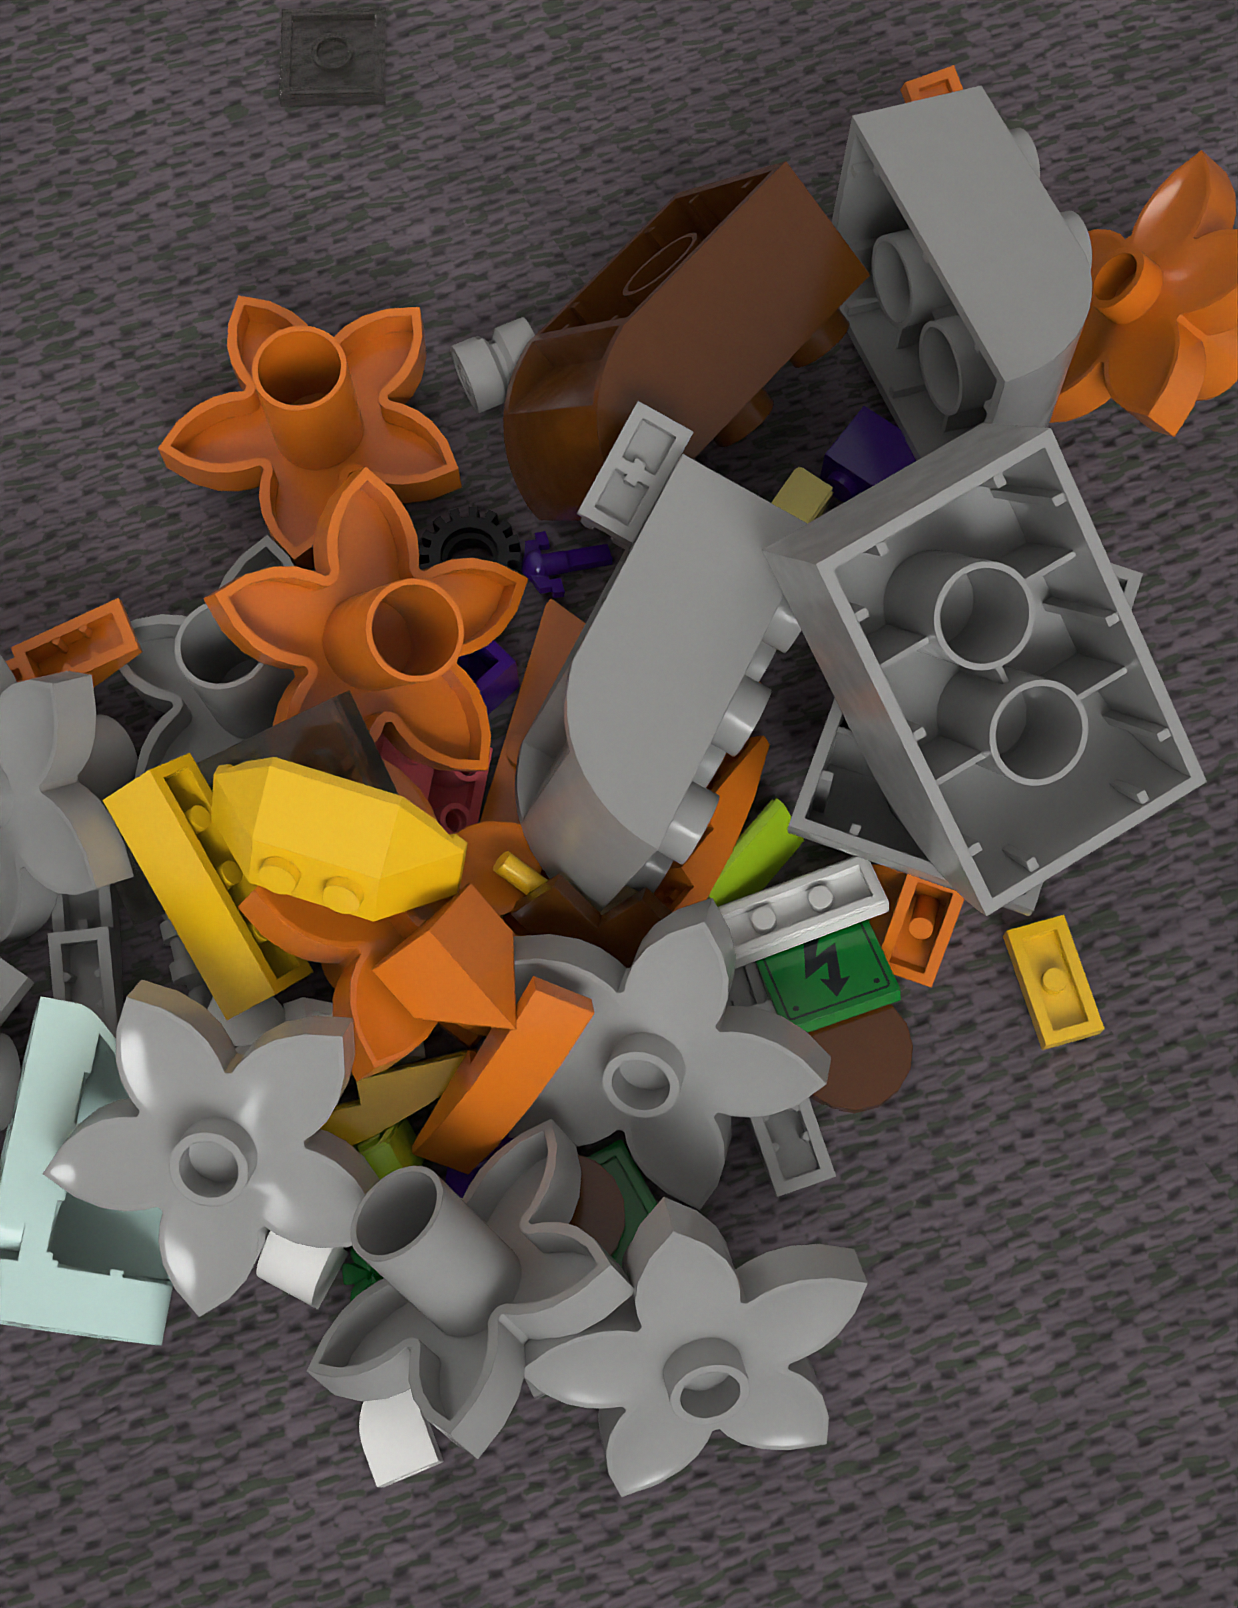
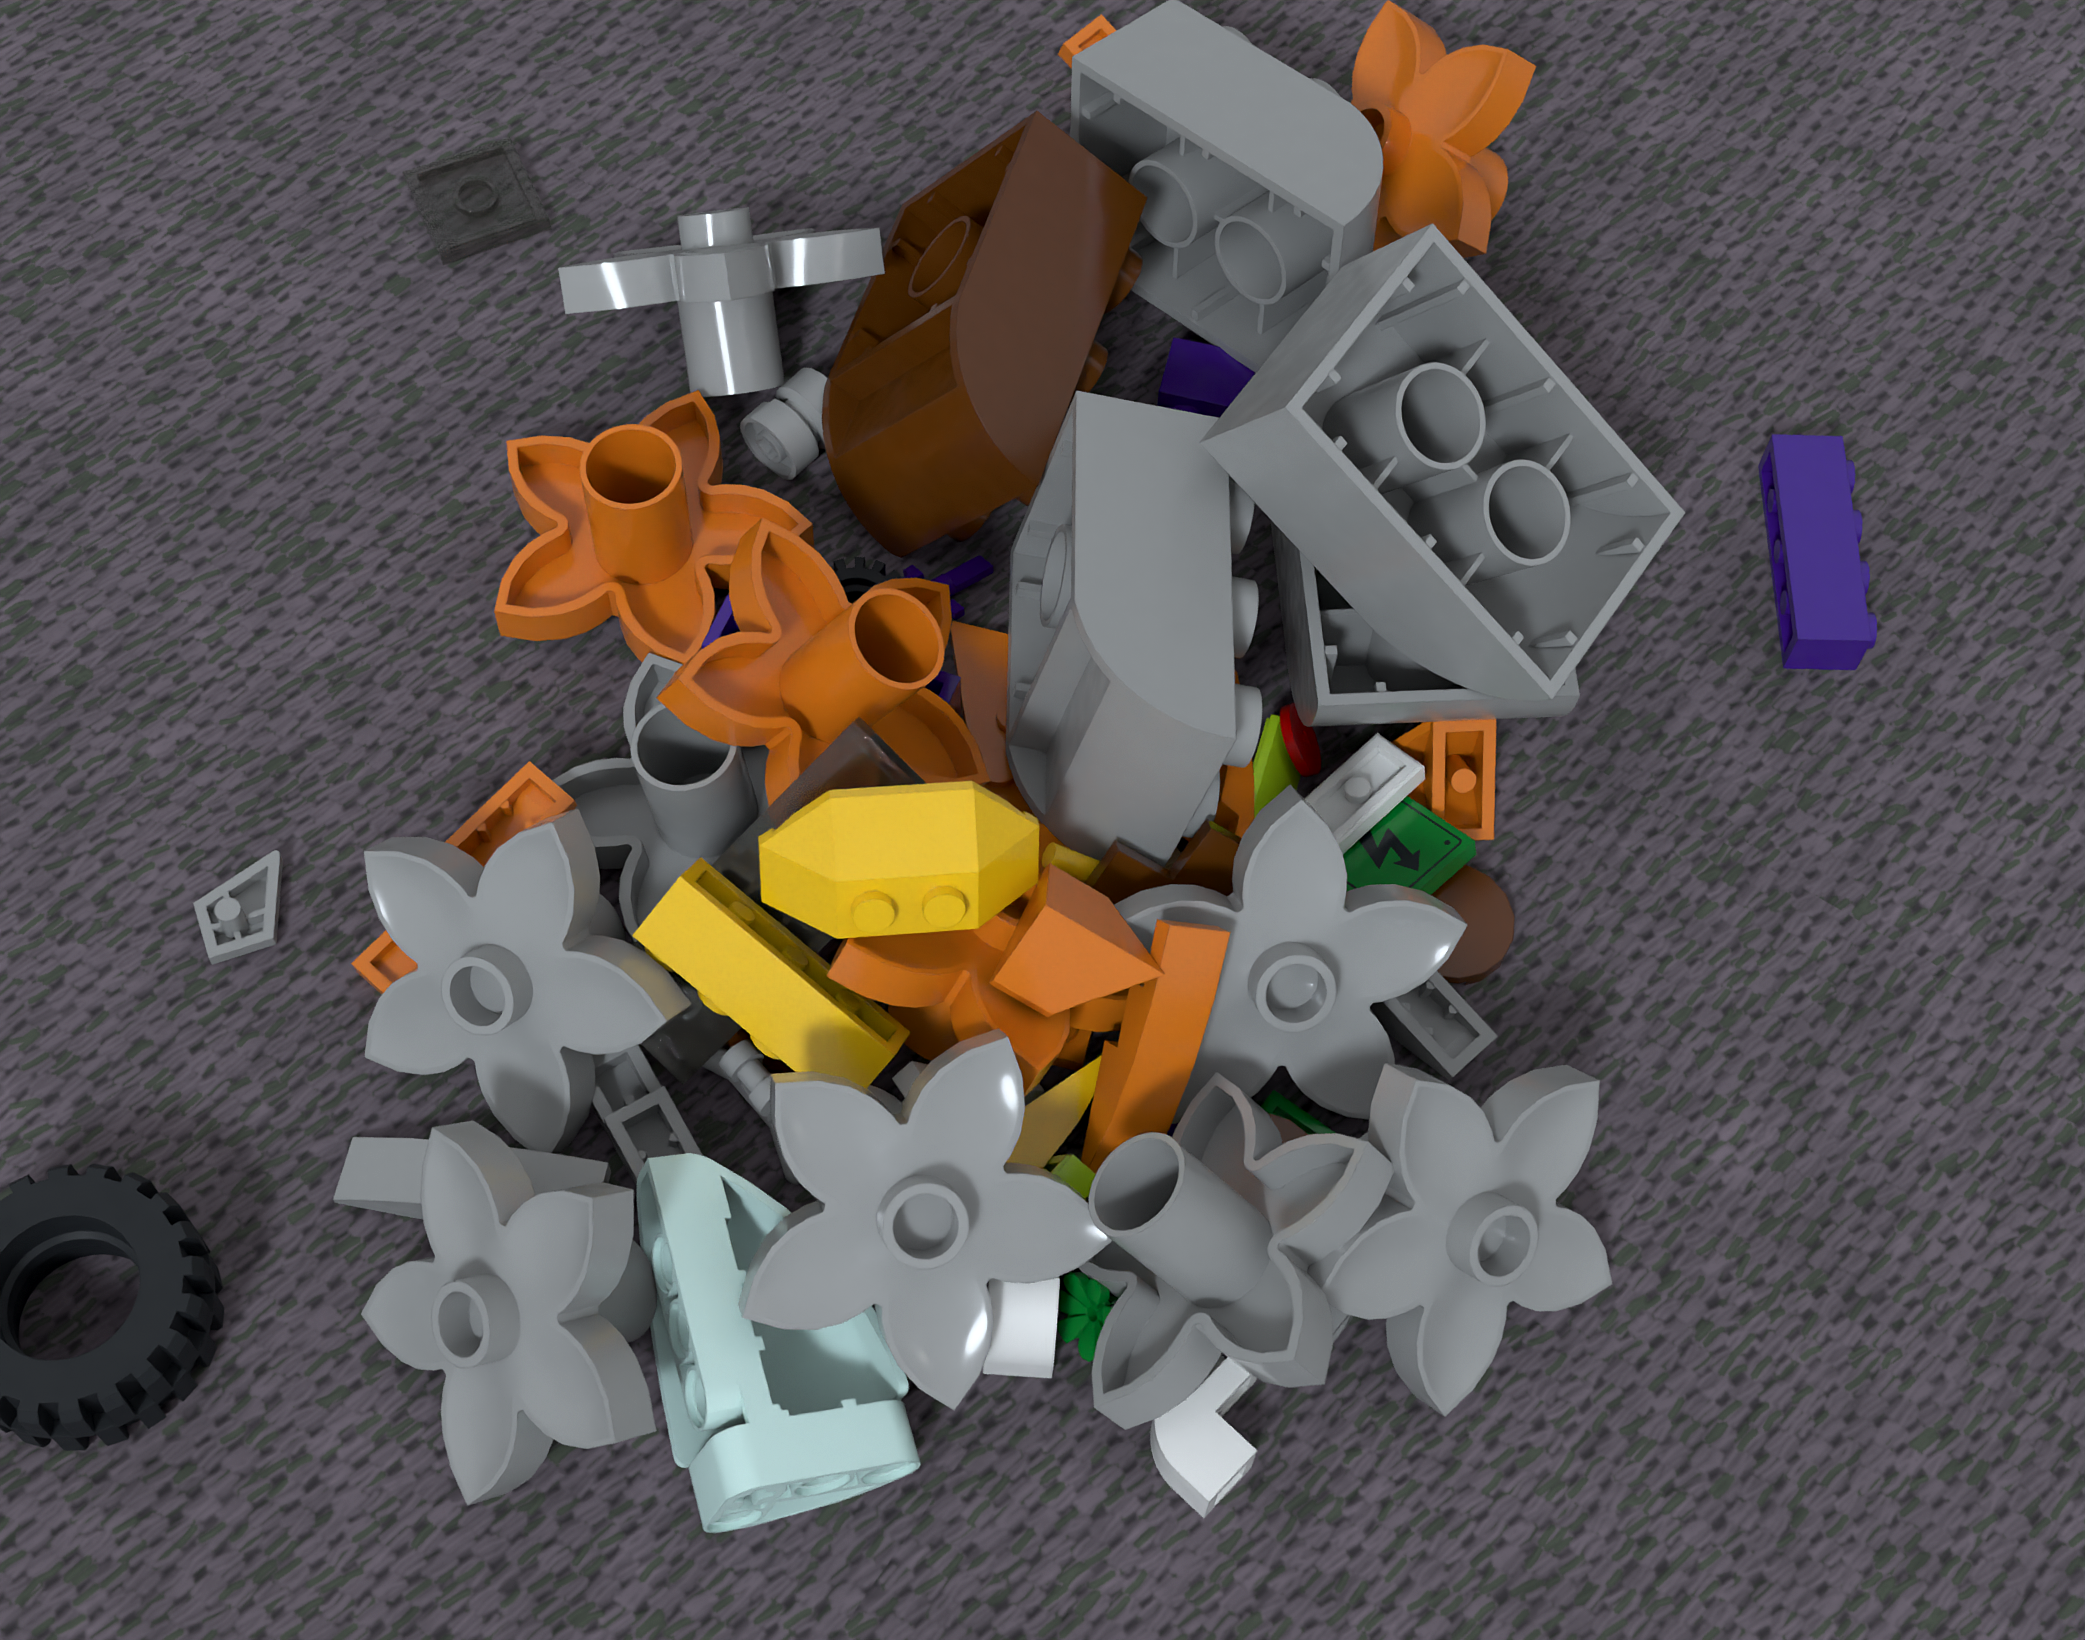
camera: 30 degrees left, 10 degrees down
light grey hinge [577,401,693,551] -> none
yellow plate [1003,915,1104,1050] -> none
none -> light grey plant [558,207,885,397]
none -> red wheel [1280,703,1321,777]

